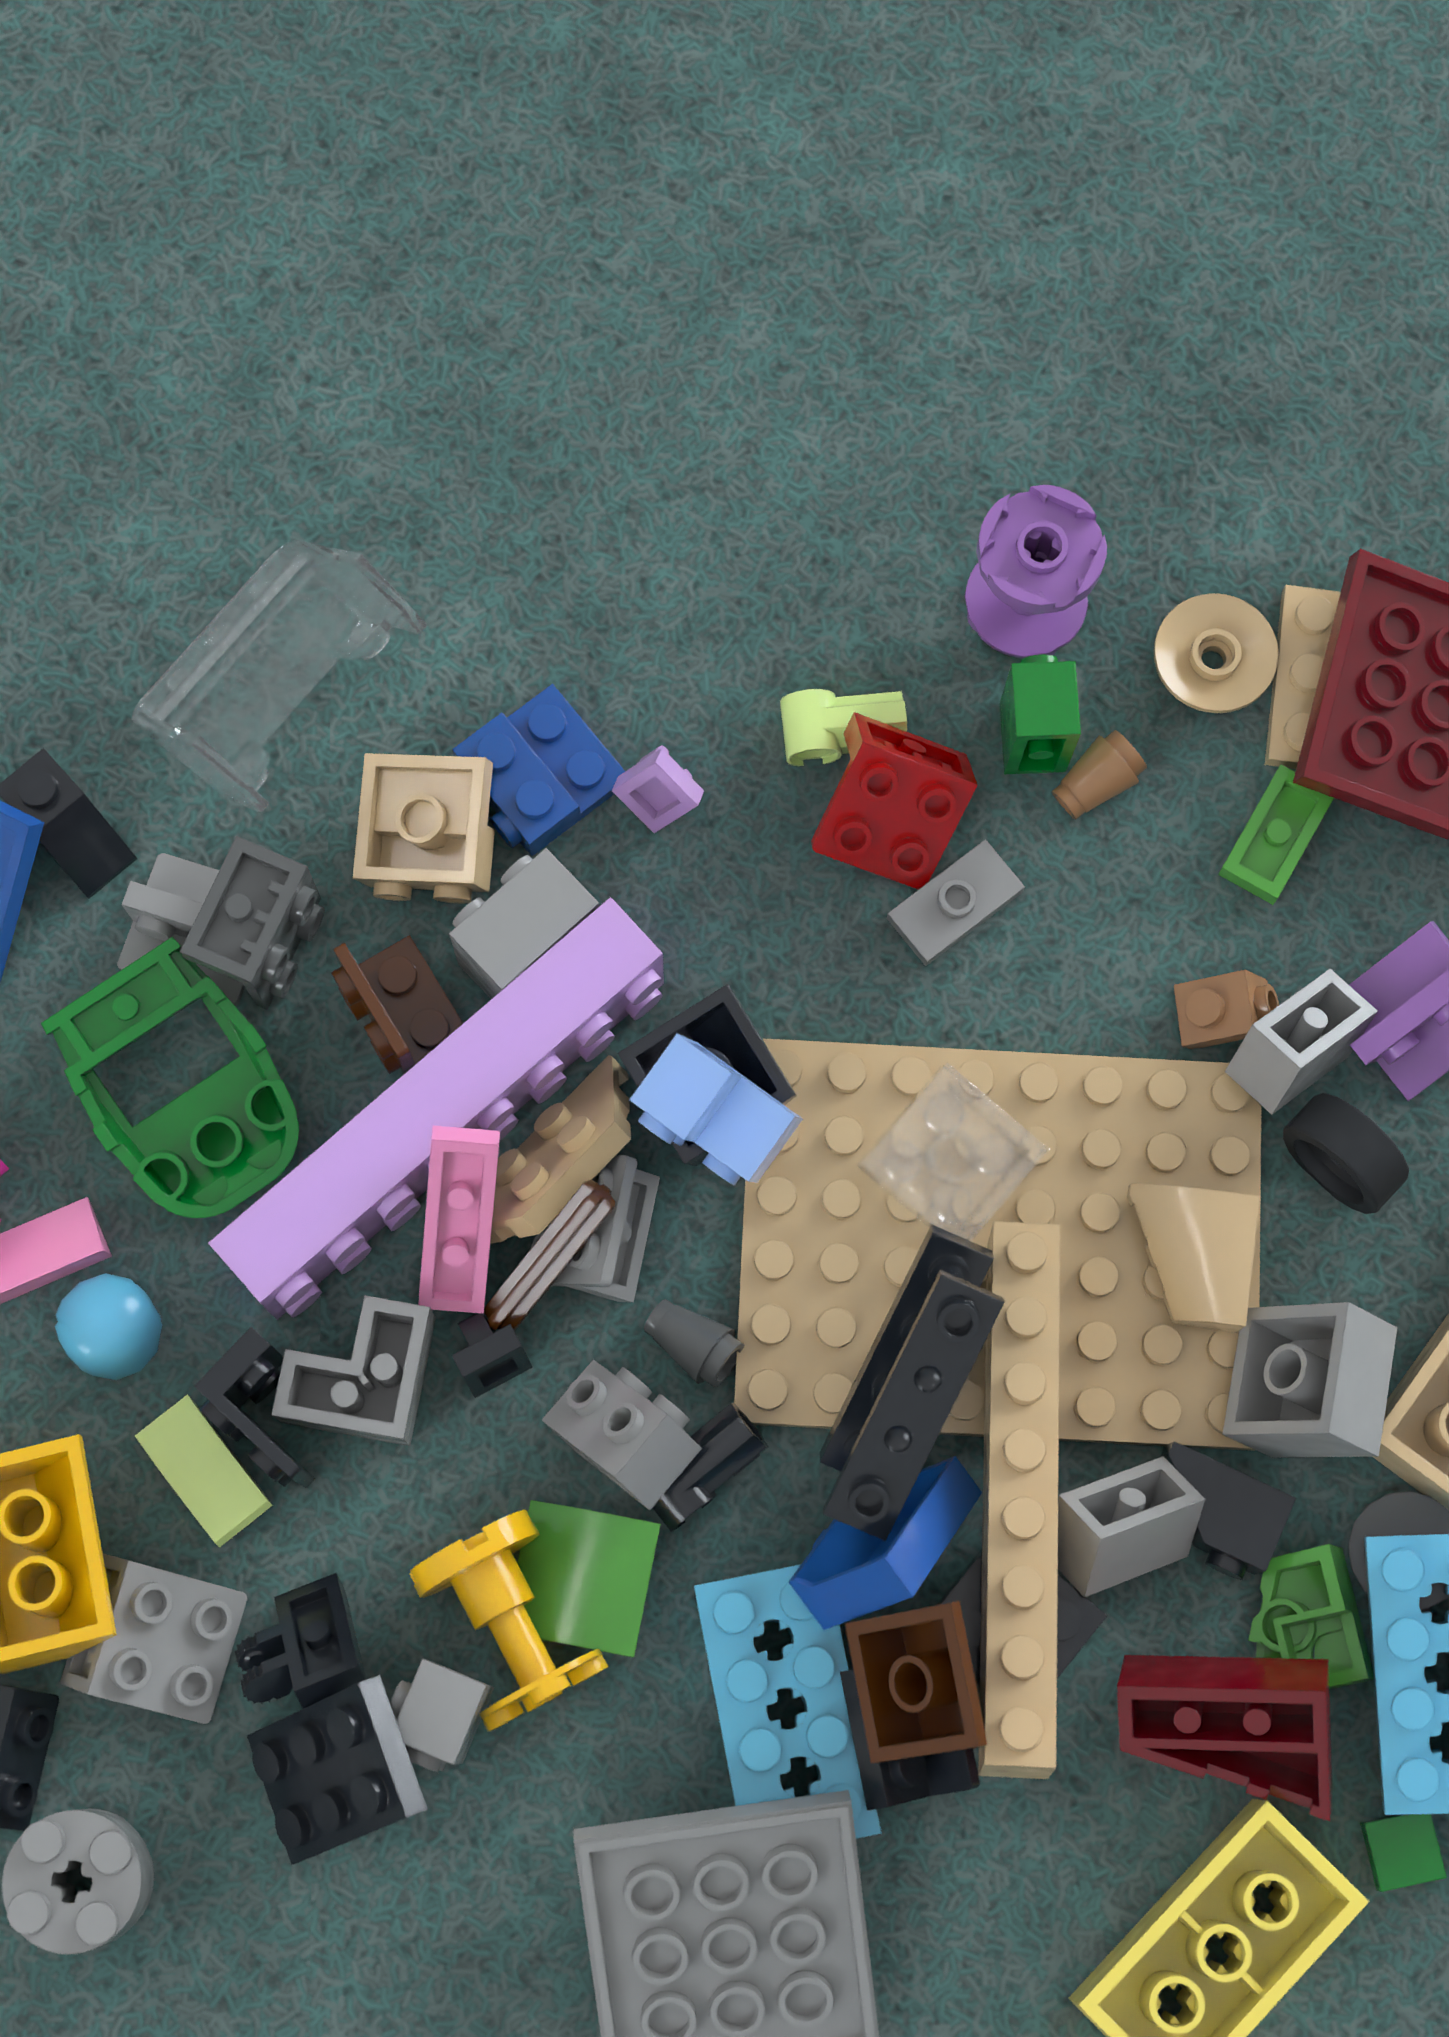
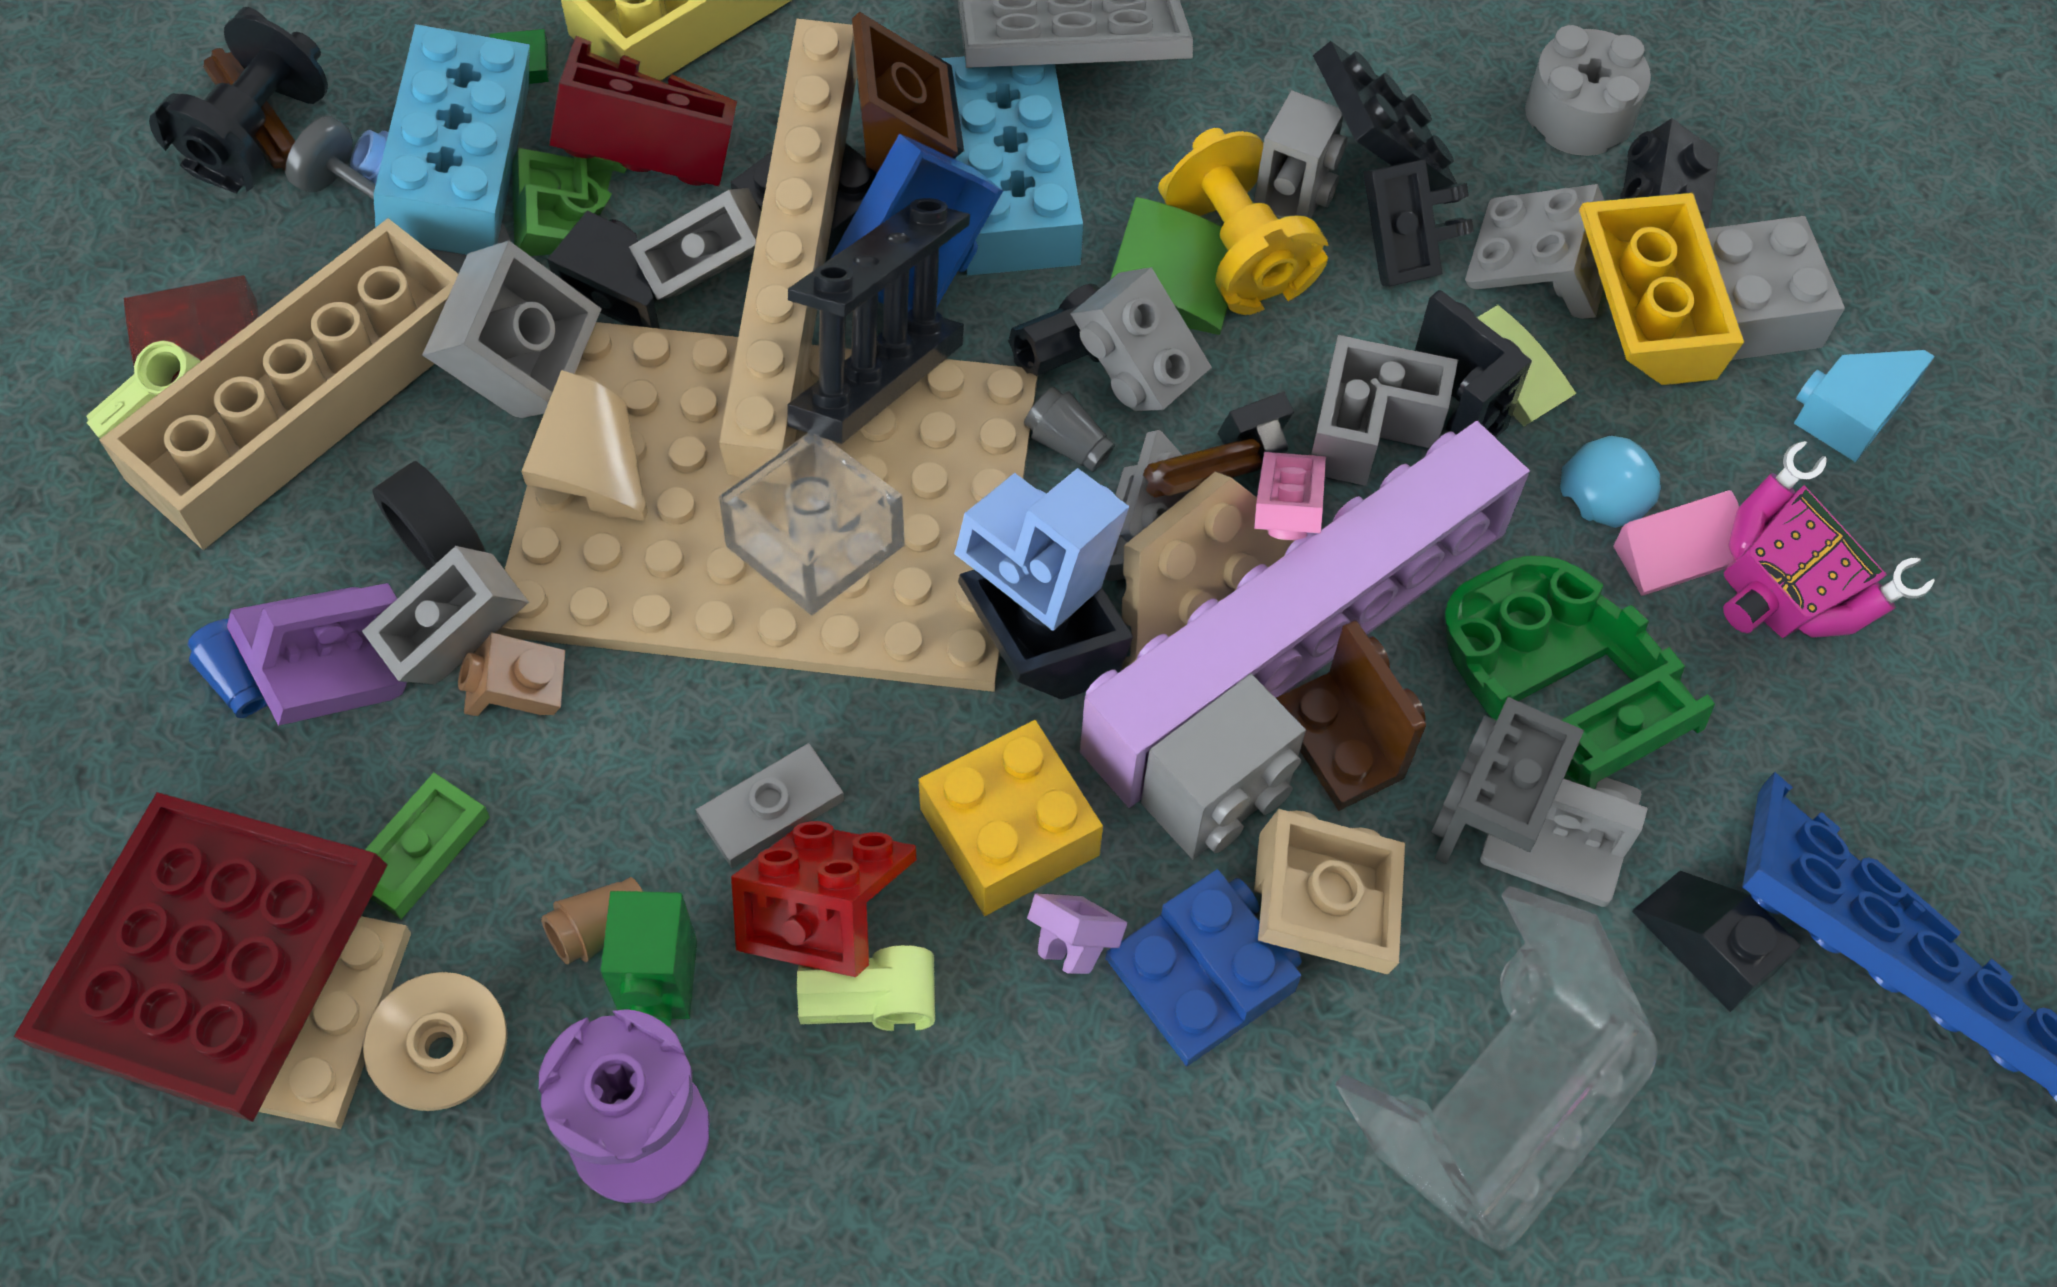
camera: 175 degrees left, 15 degrees down
none -> yellow brick [918,720,1103,917]

